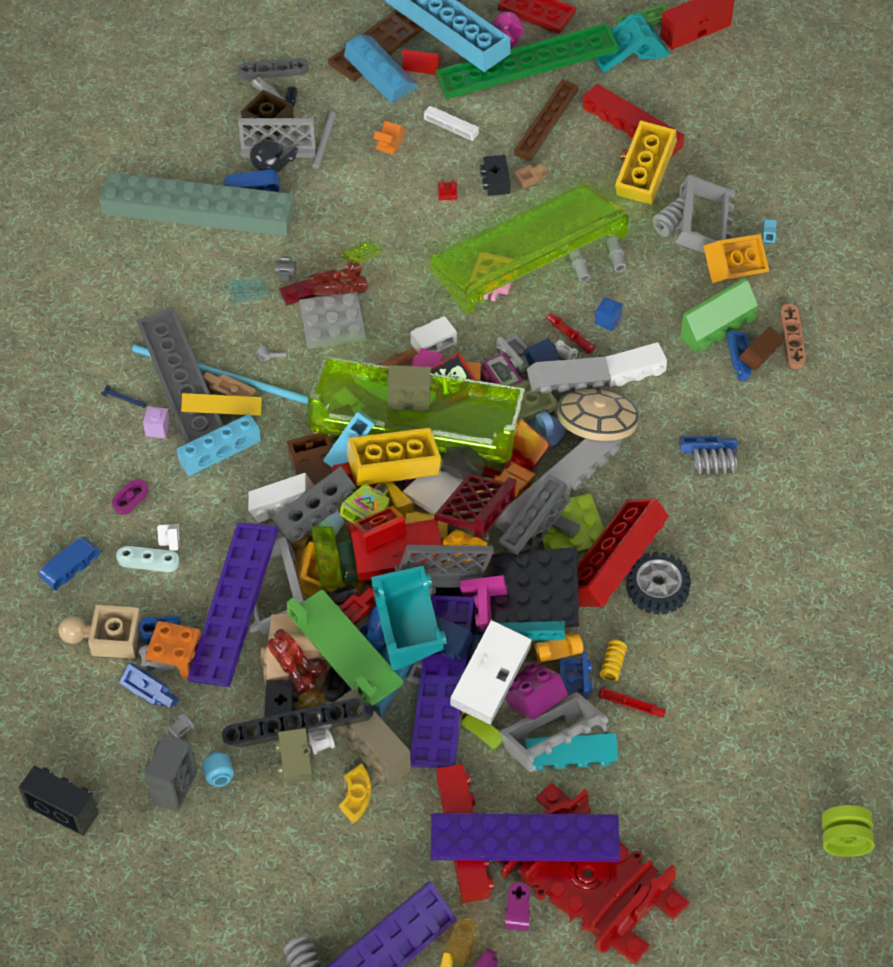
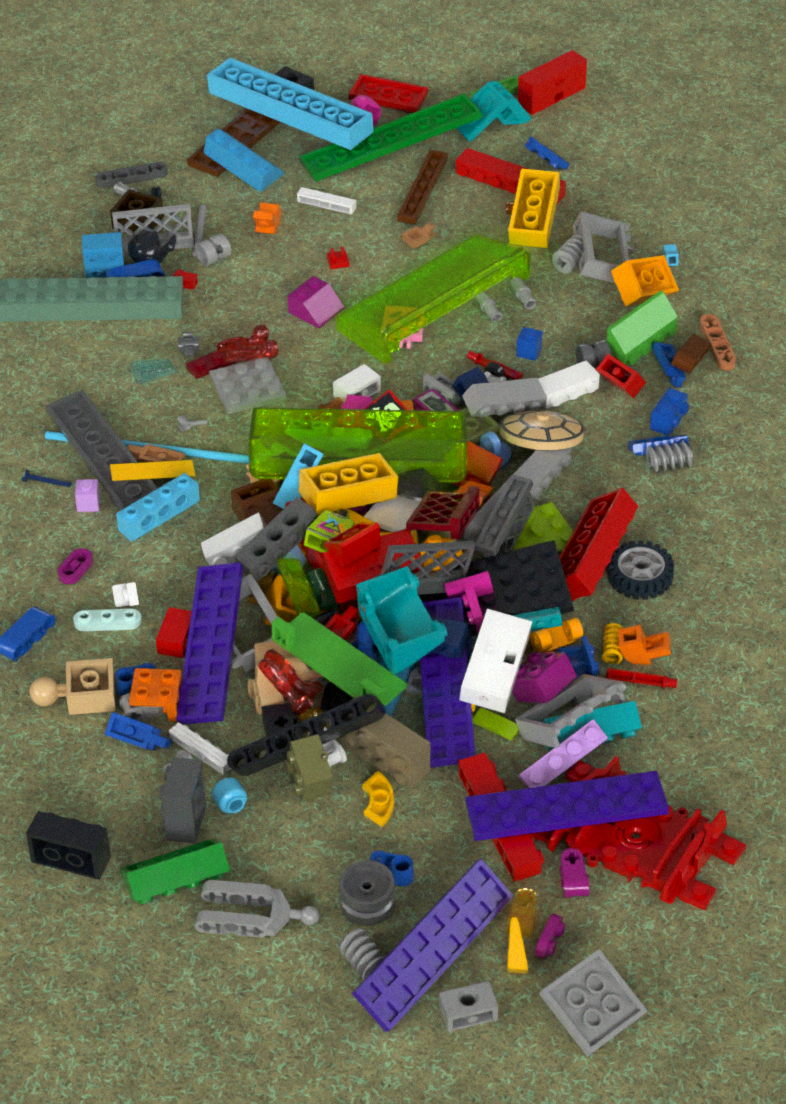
camera: 10 degrees left, 10 degrees down
clear neon green tile [341,242,382,264] -> none
olive brick [387,365,433,412] -> none
red slope [402,49,444,75] -> none
black brick [480,155,511,196] -> none
dark grey piece [552,515,581,538] -> none
none -> dark azure brick [82,232,125,278]
none -> green slope [119,838,230,904]
none -> red brick [156,607,192,658]
none -> white piece [169,722,230,775]
none -> red piece [172,269,198,290]
none -> light grey wheel [195,233,231,267]
none -> light grey piece [195,880,320,938]
none -> magenta slope [288,276,344,328]
none -> flat silver wheel [339,860,395,926]
none -> blue piece [370,850,414,887]
none -> black tile [484,362,505,378]
none -> lavender plate [518,719,608,788]
none -> blue hinge [525,136,569,169]
none -> dark grey wheel [575,339,611,368]
none -> red brick [596,354,646,399]
none -> orange brick [618,625,671,665]
none -> blue brick [650,388,689,436]

